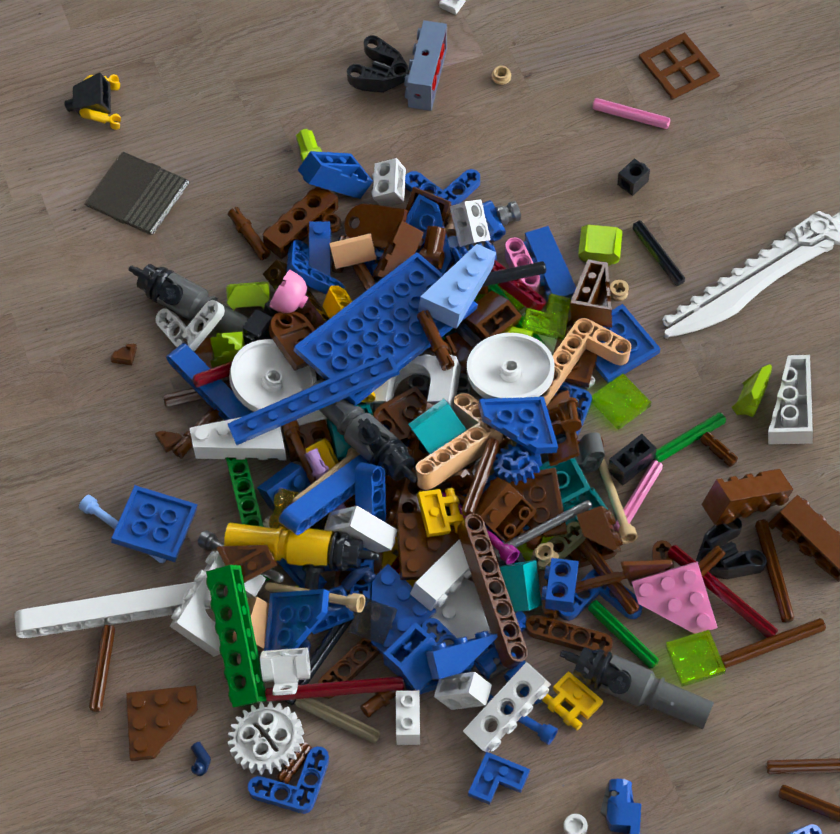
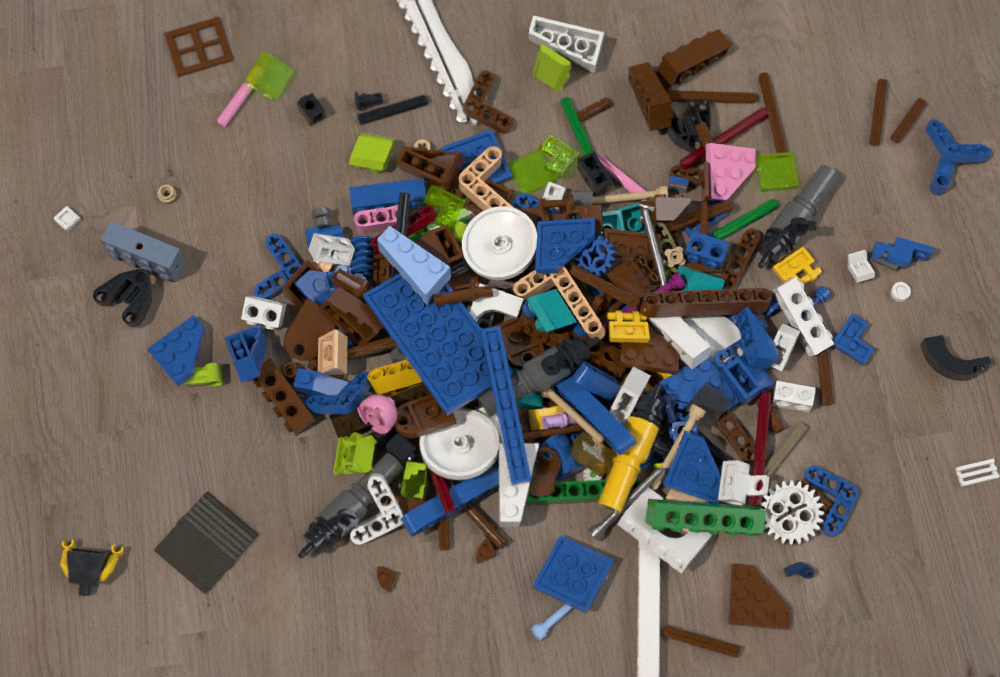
camera: 80 degrees left, 10 degrees up
reddish brown wing [217,545,278,583] -> none
reddish brown pin [228,207,271,260] -> none
none -> blue plate [147,315,206,386]
none -> clear neon green plate [244,51,294,101]
none -> black pin [354,92,383,110]
none -> reddish brown beam [462,70,513,134]
none -> reddish brown piece [528,447,562,496]
none -> clear neon green plate [539,134,580,179]
none -> white slope [542,182,566,209]
none -> tile [668,176,689,193]
none -> reddish brown axle [817,350,833,406]
none -> white bracket [848,250,875,283]

